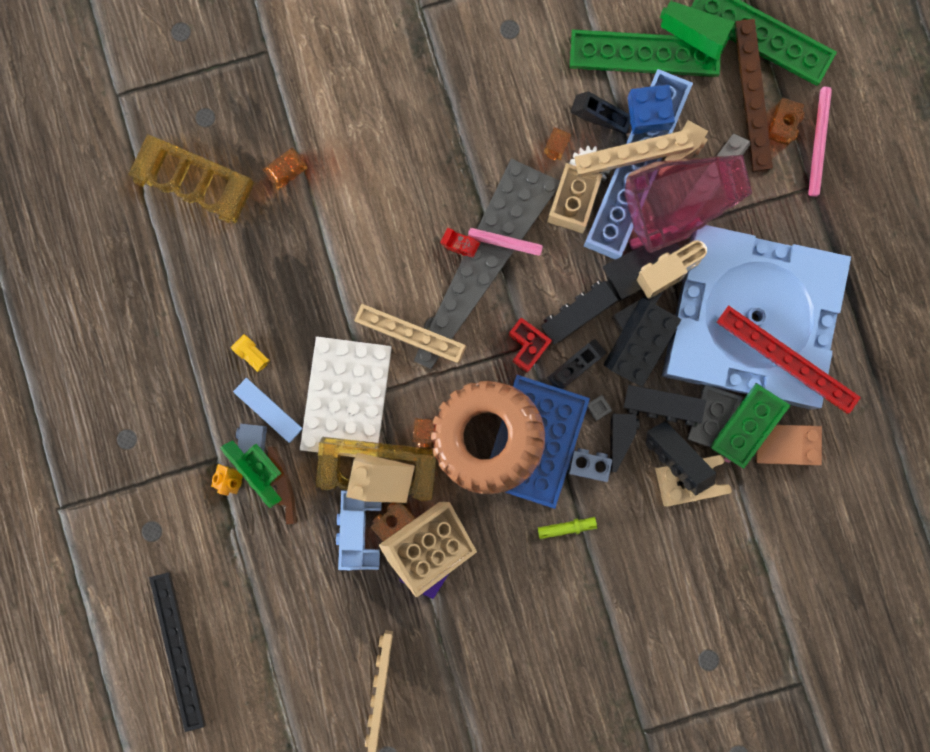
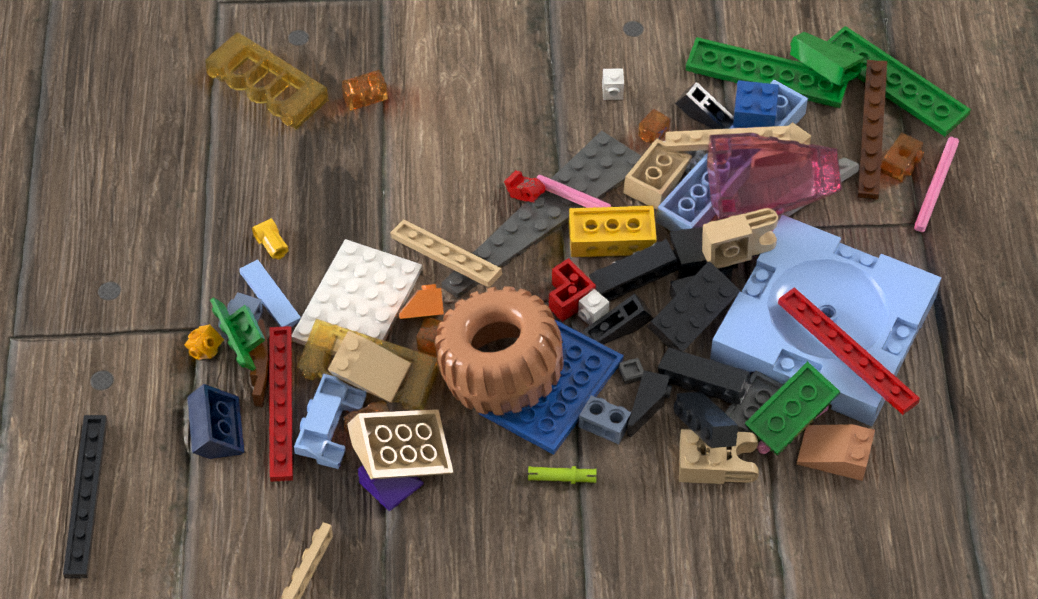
camera: 10 degrees right, 30 degrees down
none -> dark blue slope [187,384,245,459]
none -> red plate [269,326,293,482]
none -> orange slope [398,284,444,319]
none -> yellow brick [569,206,657,257]
none -> white brick [578,289,609,326]
none -> white brick [602,69,624,100]

